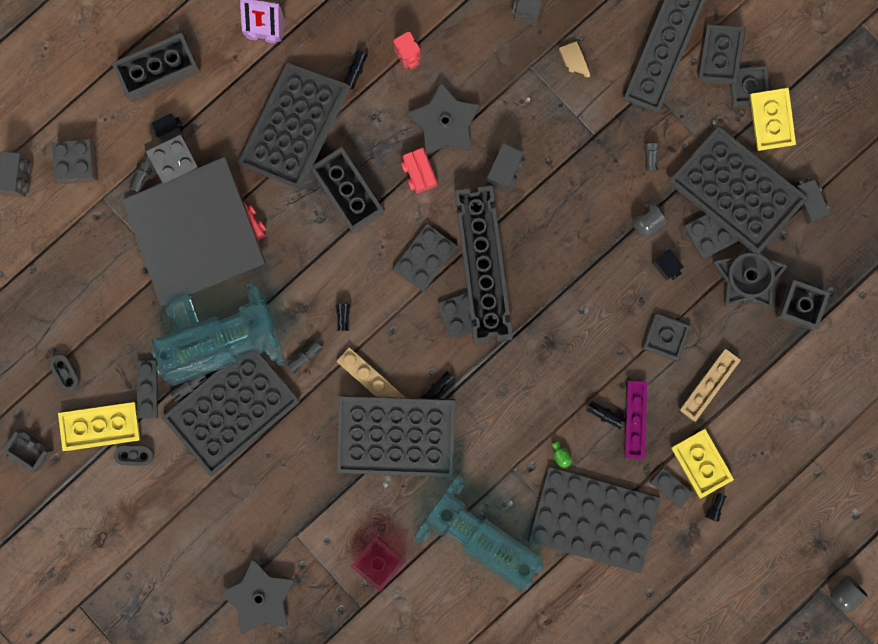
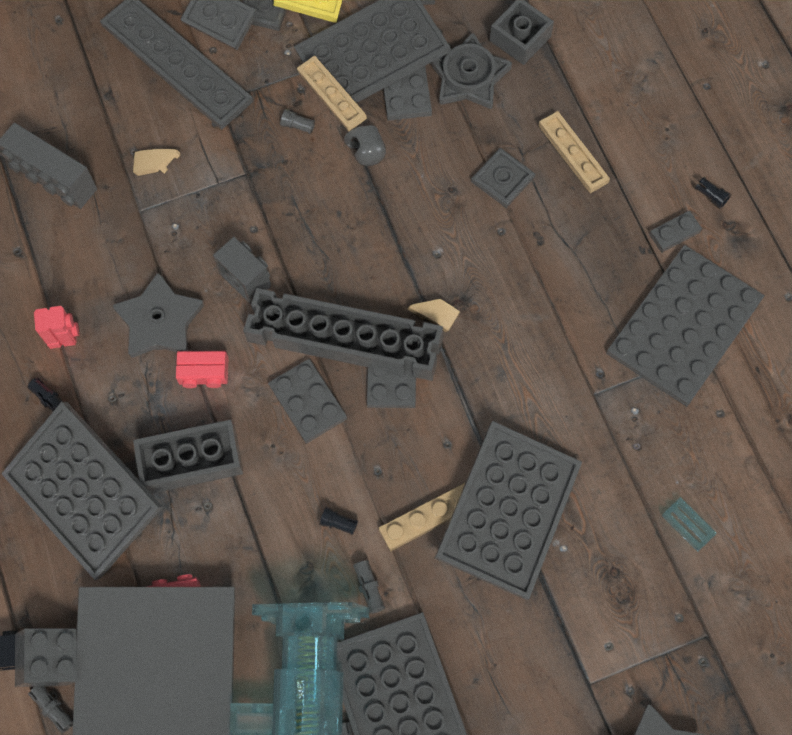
camera: 70 degrees left, 15 degrees down
clear pink brick [350,535,406,592] -> none
clear light blue brick [413,475,544,592] -> none
black pin [421,371,455,399] -> none
bright green cylinder [552,442,572,468] -> none
black pin [586,401,626,430] -> none
magenta plate [624,381,648,459] -> none
black brick [652,249,684,281] -> none
light yellow plate [671,429,734,499] -> none
none -> tan plate [297,55,367,131]
none -> tan slope [407,299,460,332]
none -> clear light blue tile [662,497,717,552]

